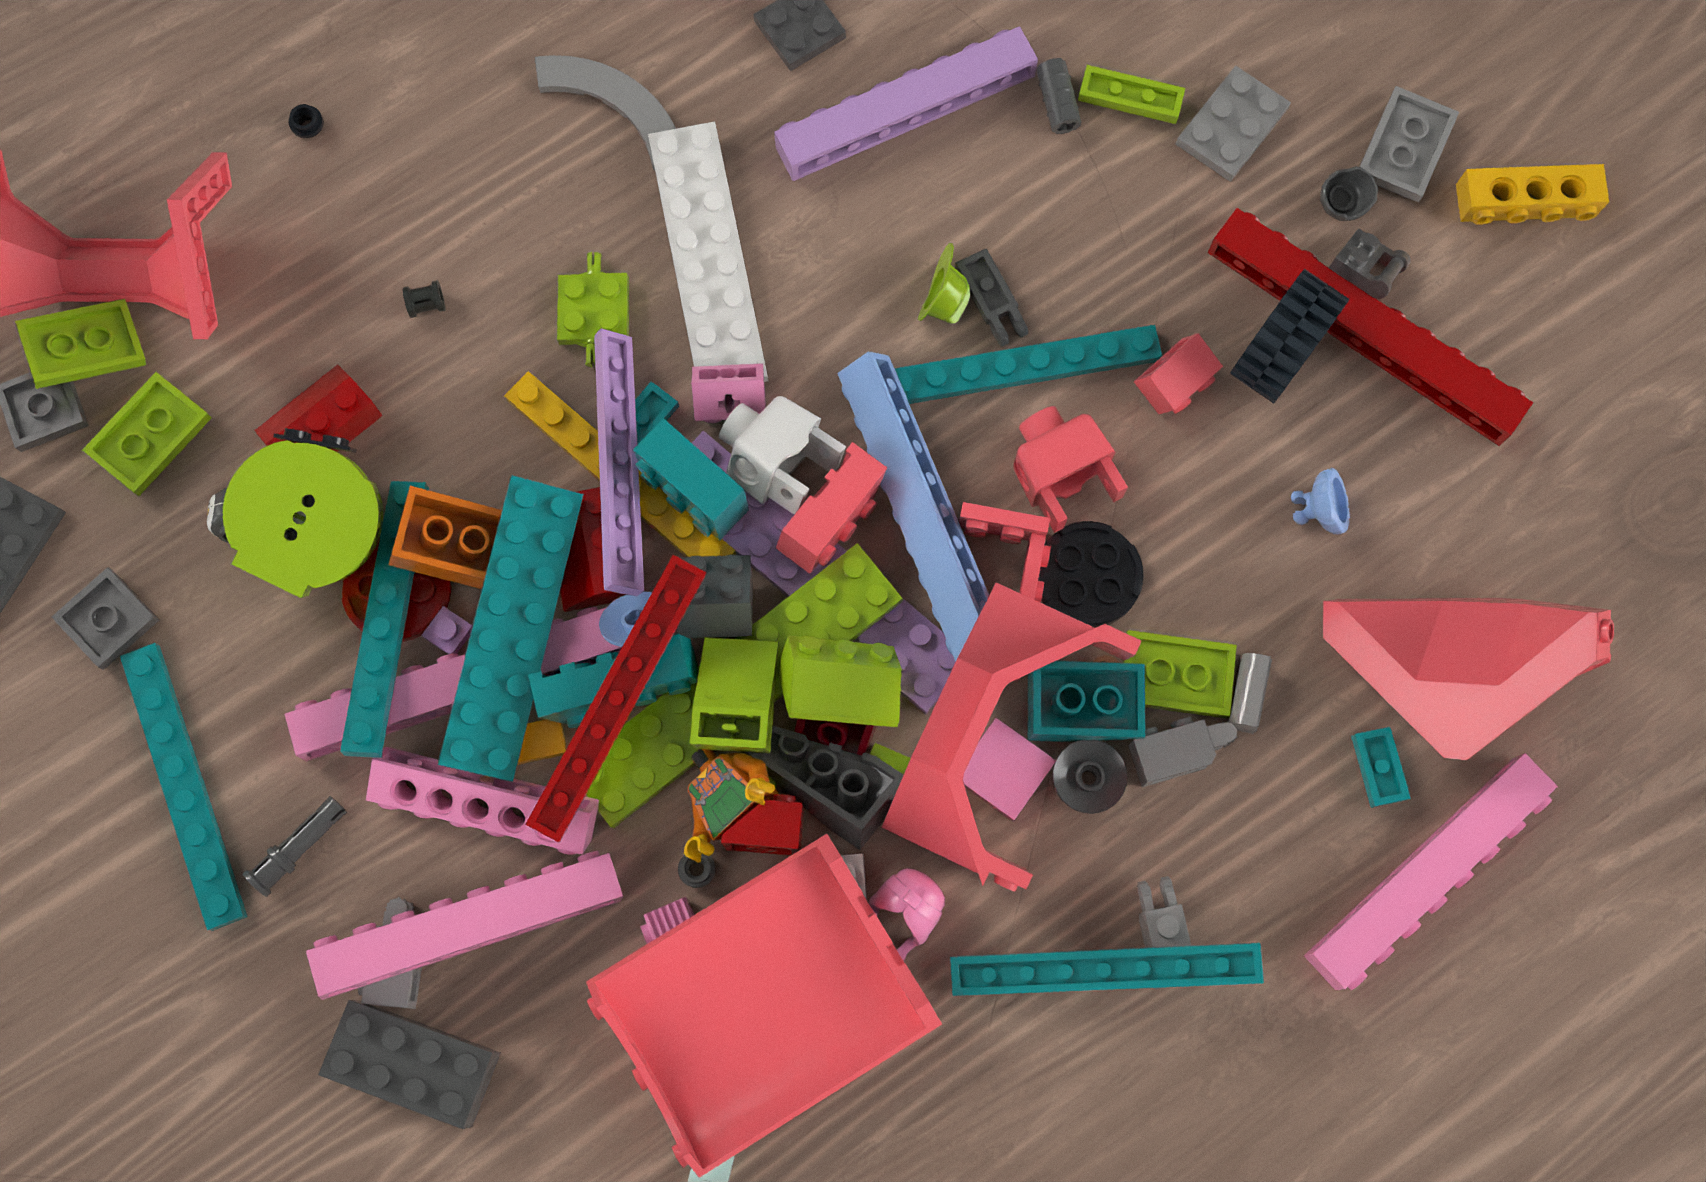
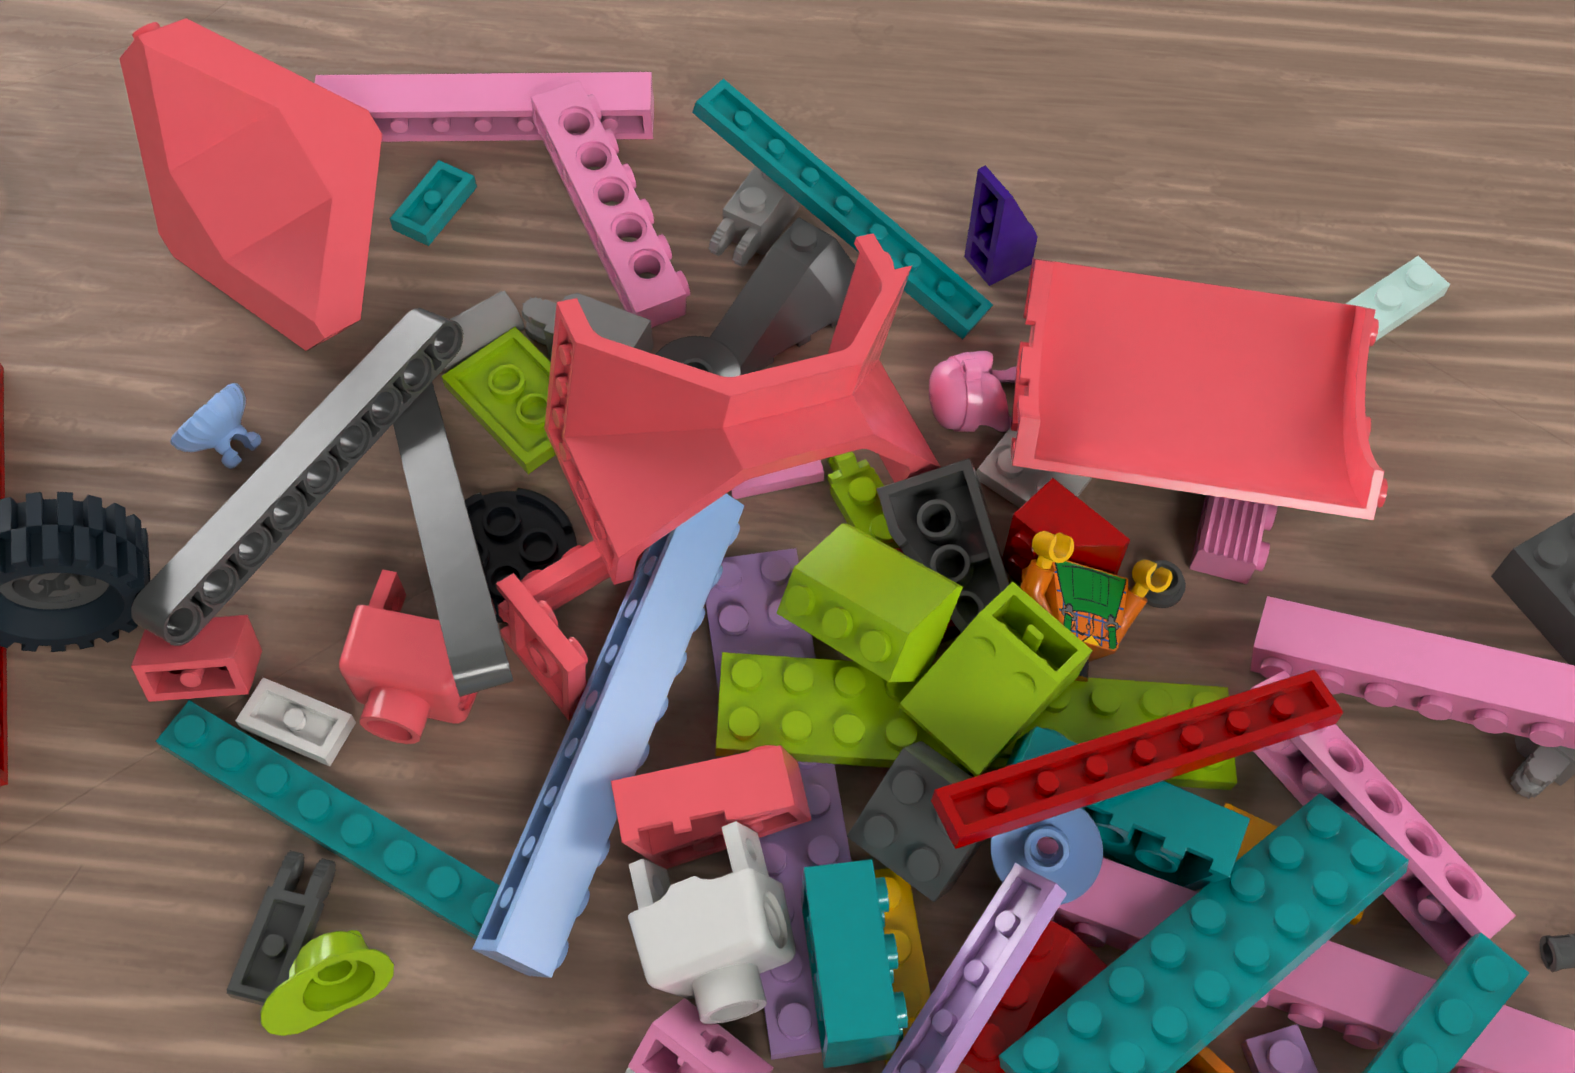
camera: 140 degrees left, 15 degrees down
none -> dark grey beam [131,308,464,646]
none -> white plate [235,677,356,766]
none -> beam [393,382,514,697]
none -> bright pink brick [531,80,690,328]
none -> dark grey wedge [709,217,855,375]
none -> dark purple slope [964,165,1038,286]

